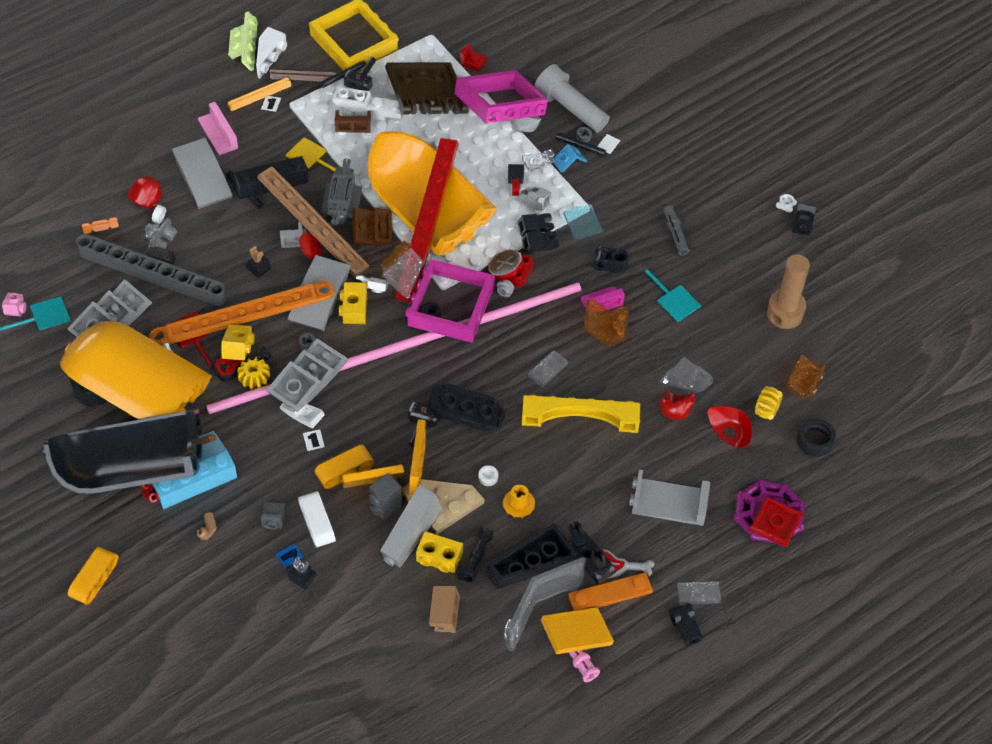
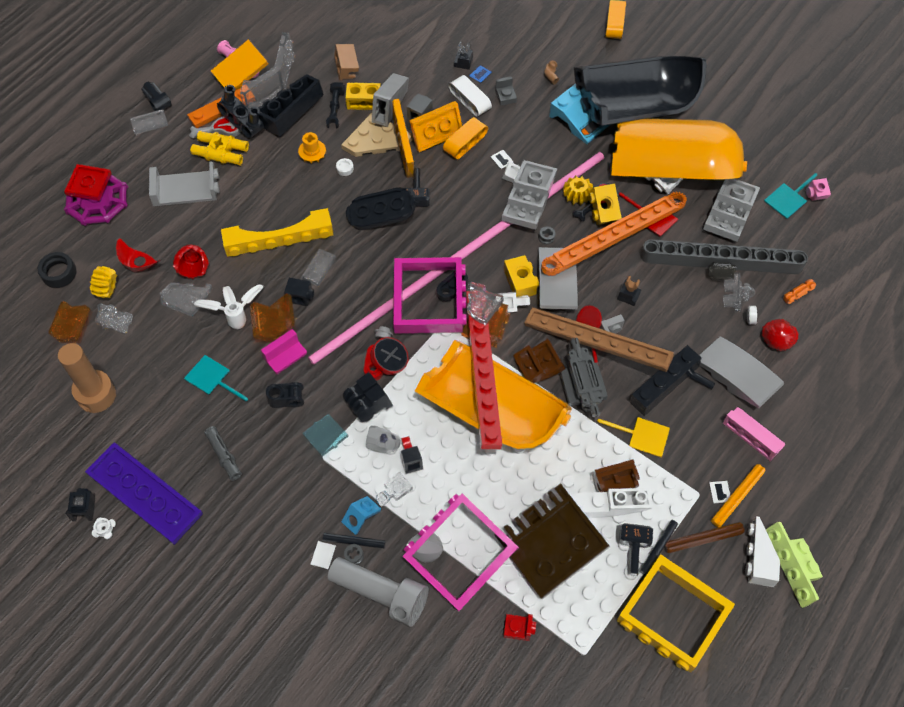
camera: 165 degrees right, 5 degrees up
none -> dark purple plate [85,442,203,545]
none -> clear hips [95,303,133,334]
none -> yellow pin [190,131,249,166]
none -> white plant [194,285,263,329]
none -> black brick [284,277,314,306]

